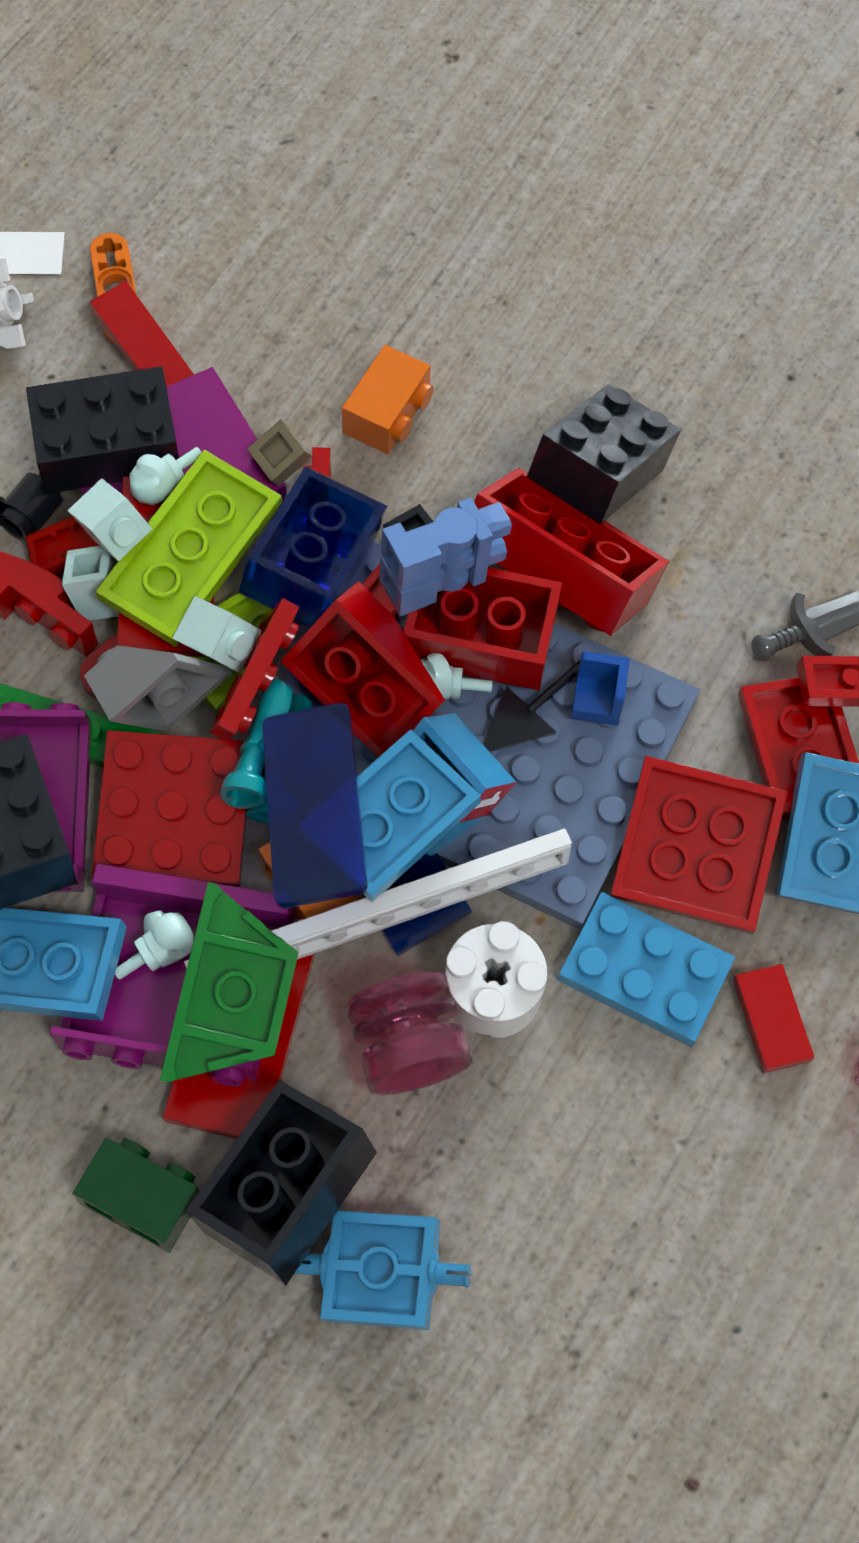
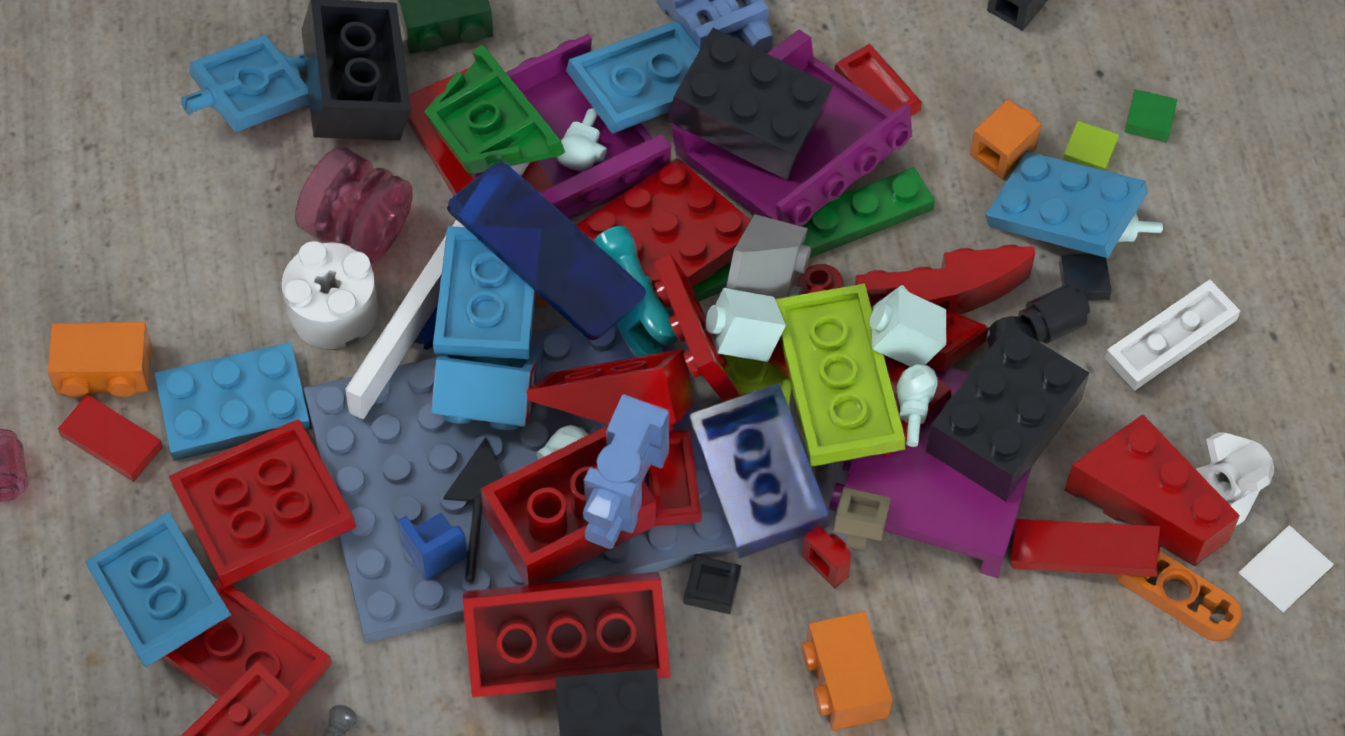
camera: 140 degrees right, 5 degrees down
none -> orange brick [48,322,152,398]
none -> red wedge [1064,414,1240,567]

